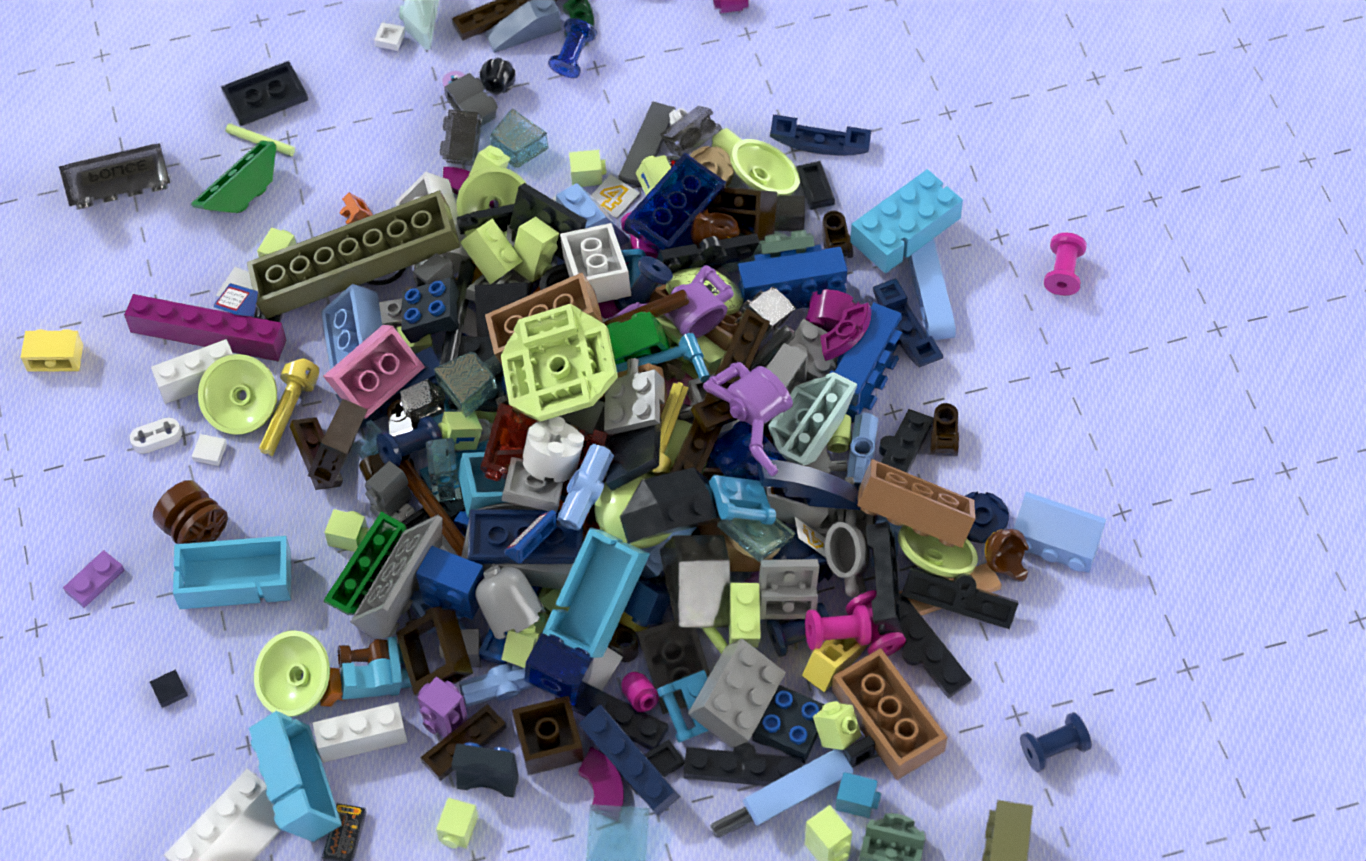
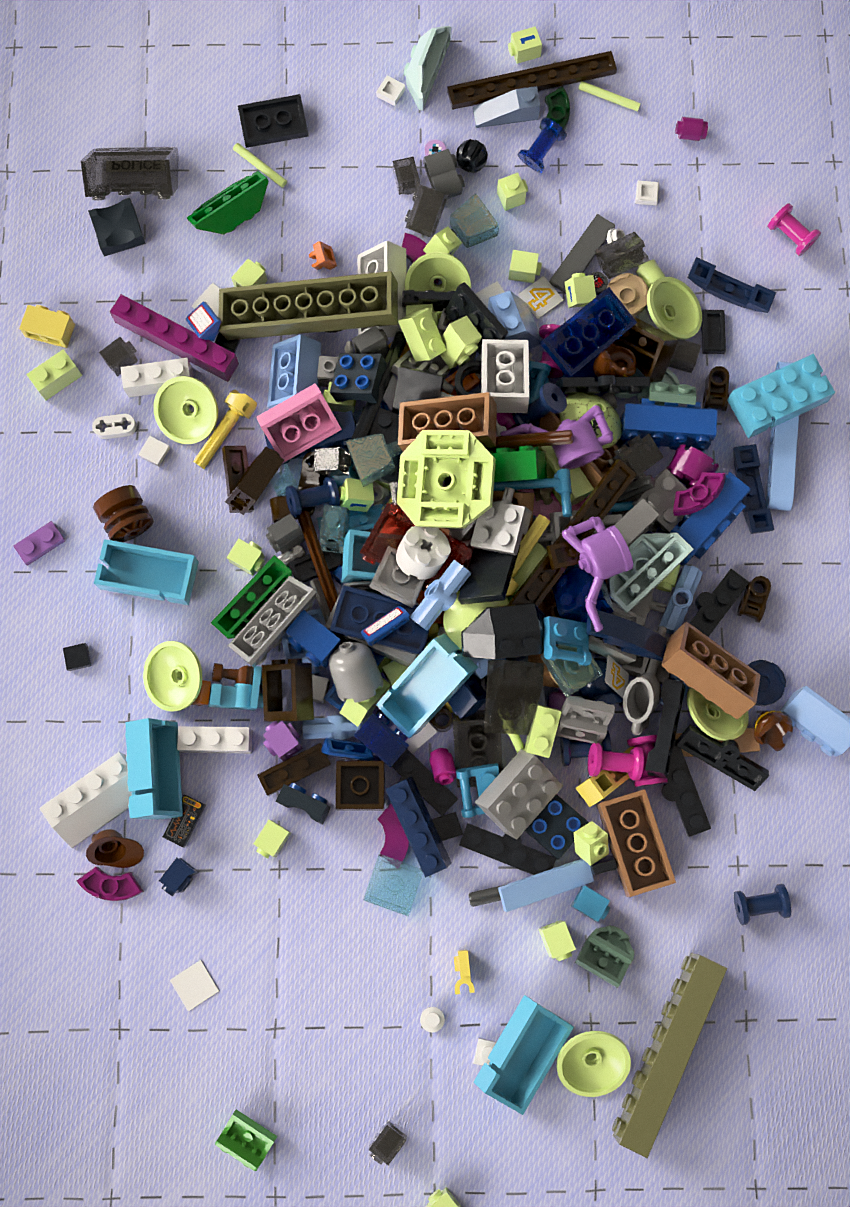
camera: 15 degrees right, 20 degrees up
none -> yellowish green brick [26,349,82,400]
none -> black brick [88,198,146,257]
none -> clear smoke brick [99,337,138,376]
none -> blue slope [321,738,374,761]
none -> clear smoke brick [393,156,420,195]
none -> yellowish green brick [497,173,528,211]
none -> white tile [635,181,659,206]
none -> dark pink piece [767,203,821,256]

